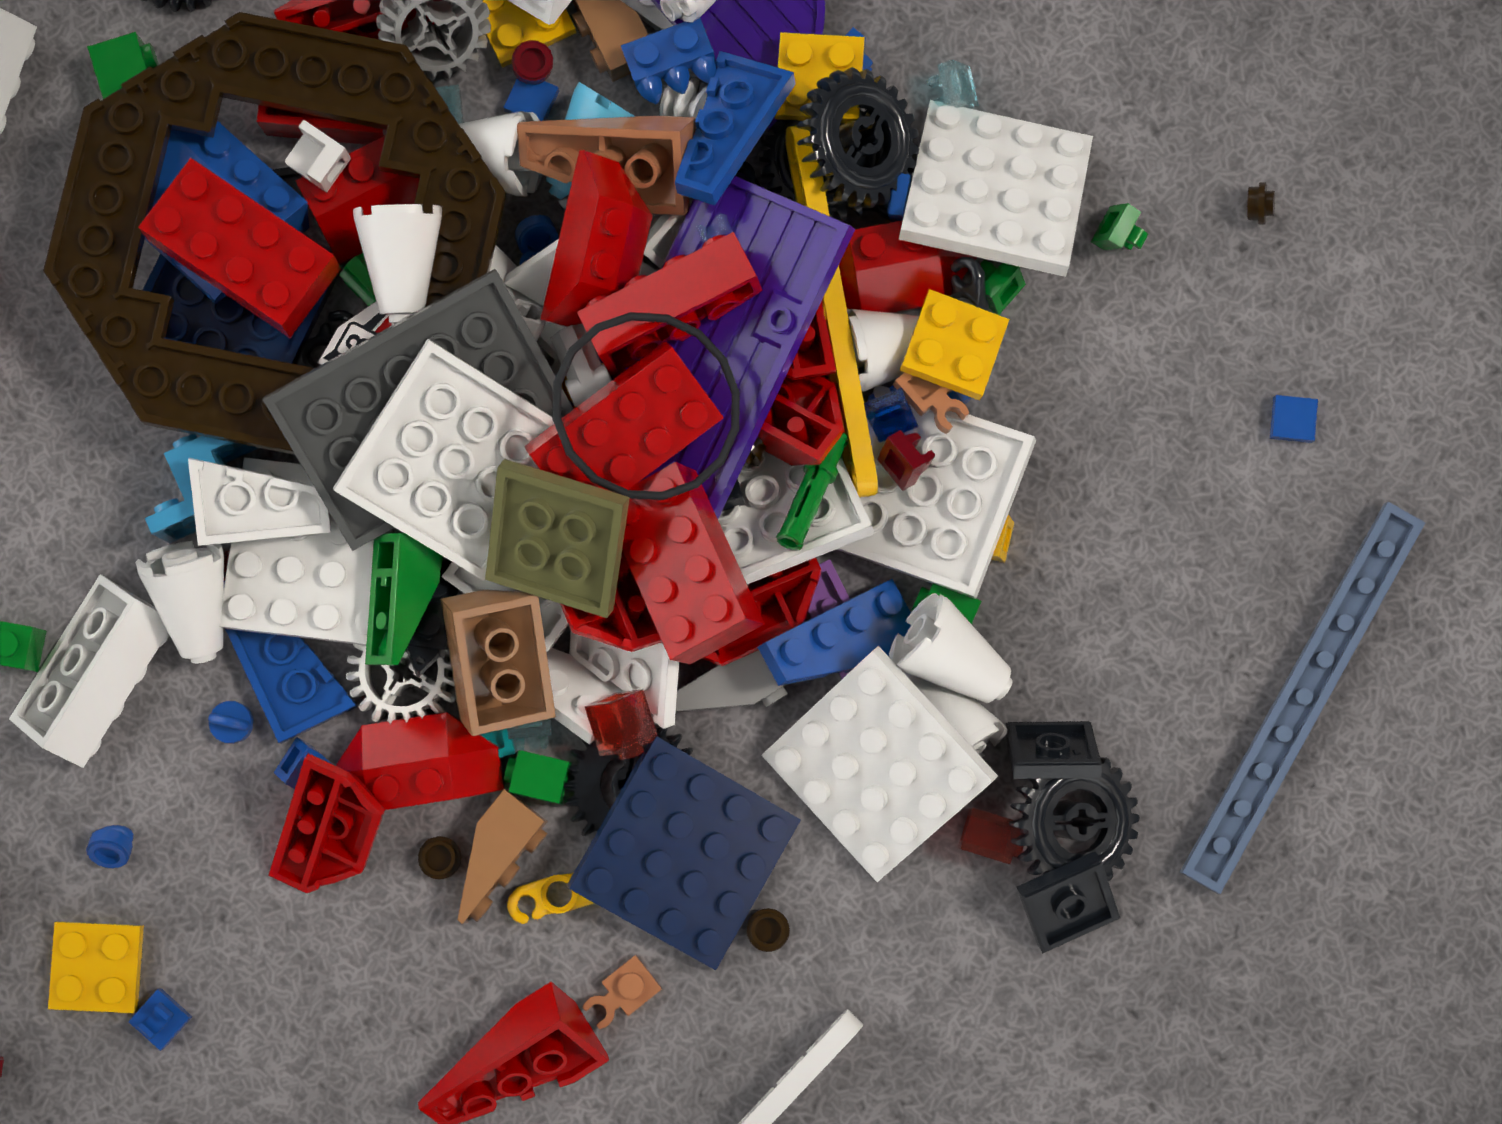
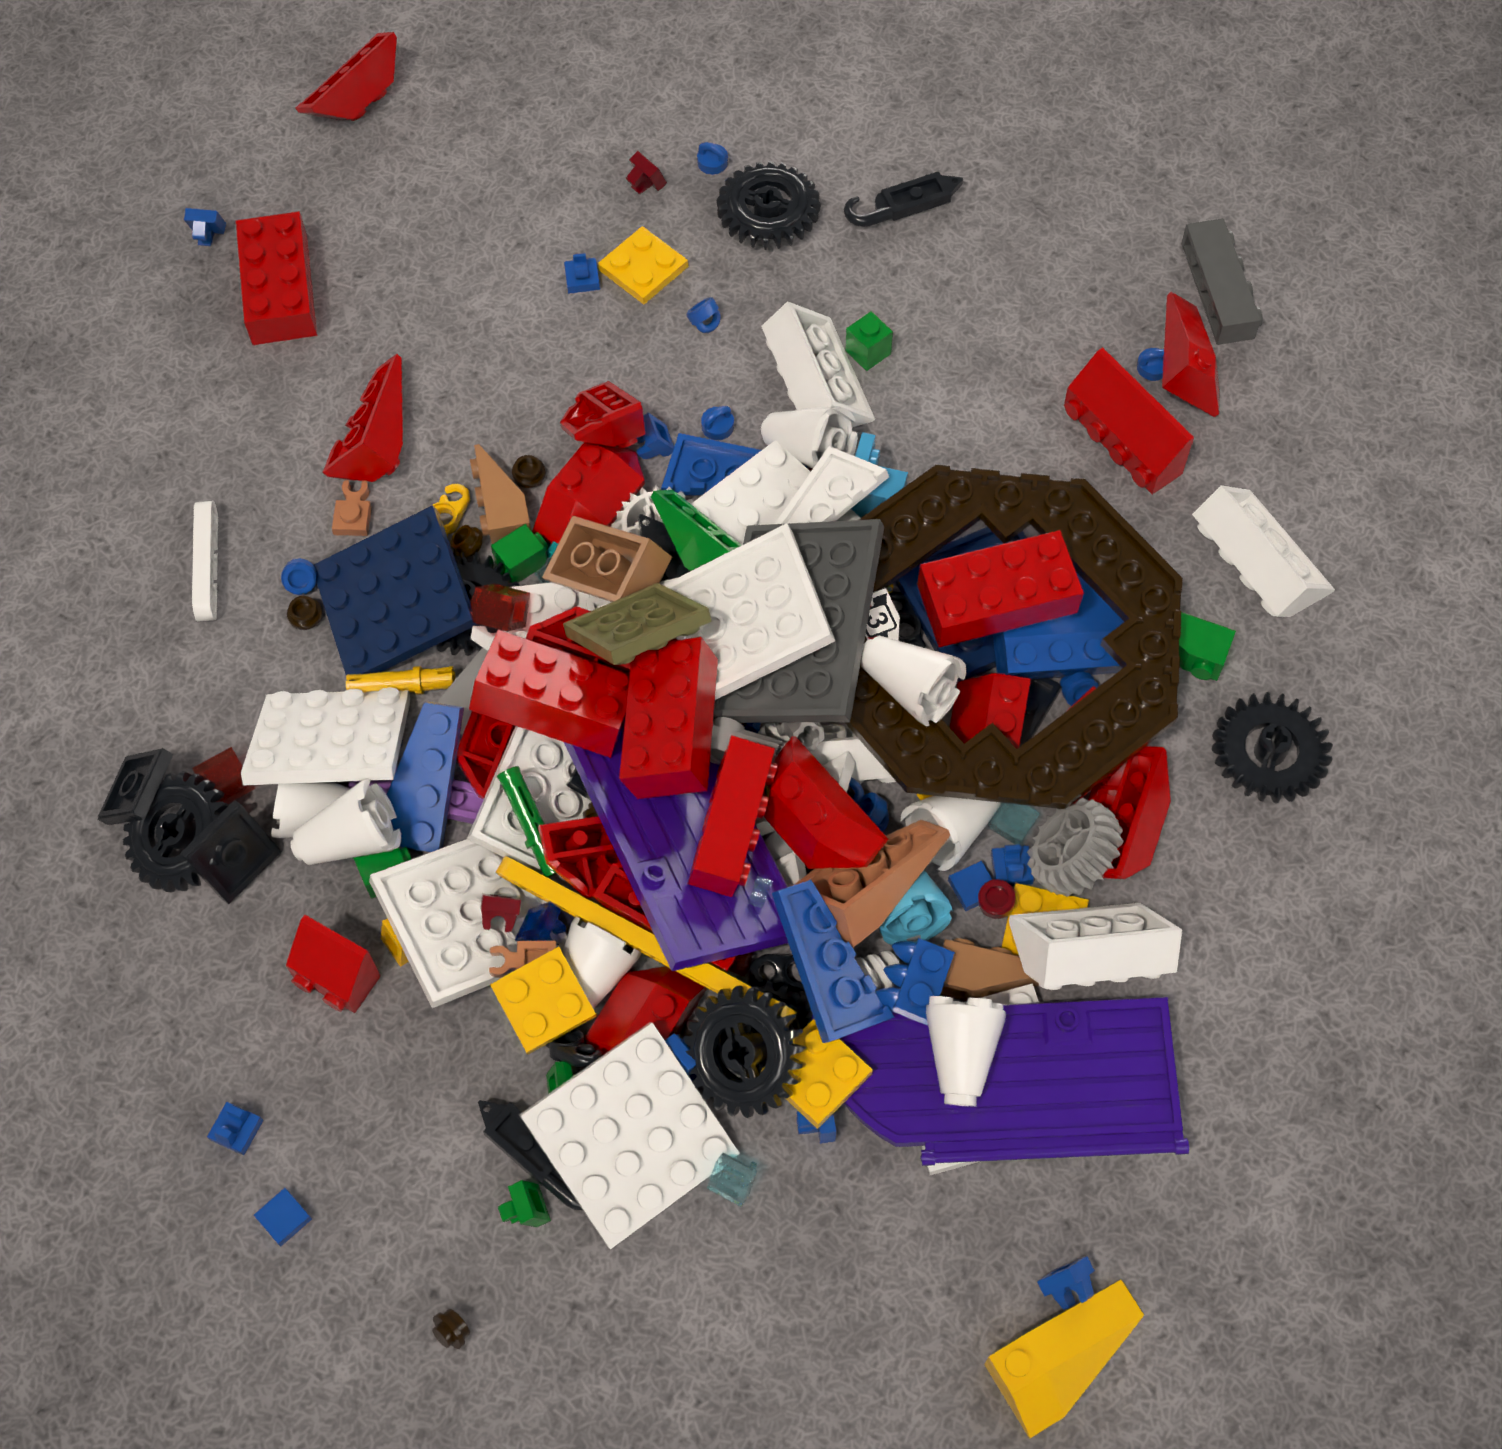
camera: 130 degrees right, 20 degrees down
white panel [285,120,351,193] -> none
black piece [552,312,740,500] -> none
sand blue plate [1180,502,1425,894] -> none
none -> blue tile [207,1102,263,1155]
none -> blue tile [281,558,317,595]
none -> red slope [286,915,381,1013]
none -> yellow pin [346,666,456,695]
none -> dark brown plate [450,525,483,558]
none -> black plate [478,1100,582,1210]
none -> blue tile [991,844,1034,886]
none -> blue tile [1060,672,1099,706]

